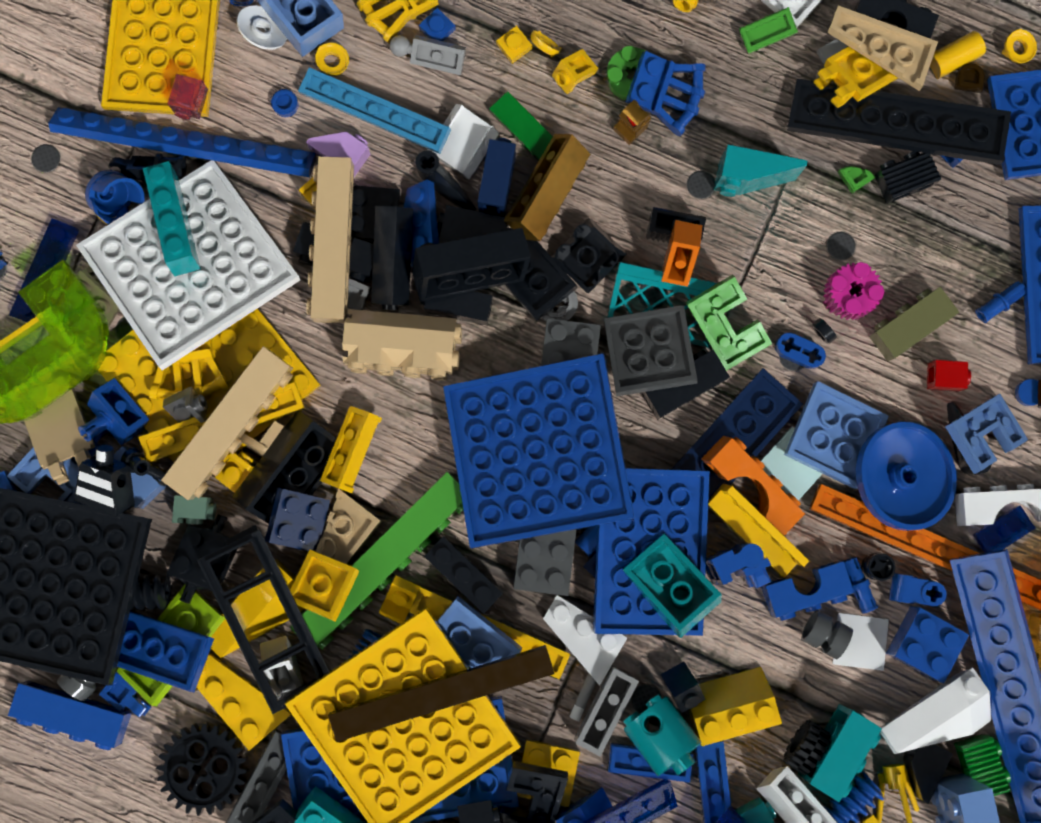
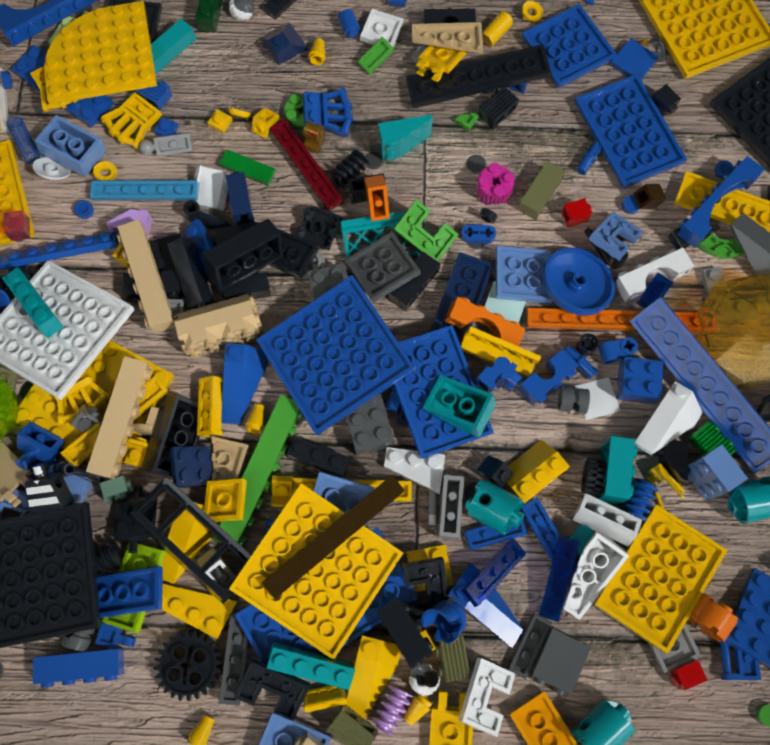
camera: 20 degrees left, 10 degrees down
pearl gold brick [504,134,590,241] -> none
dark brown tile [954,63,985,93] -> none
none -> blue wedge [221,343,267,425]
none -> yellow cone [245,404,265,434]
none -> dark red plate [270,119,344,211]
none -> black piece [331,150,370,190]

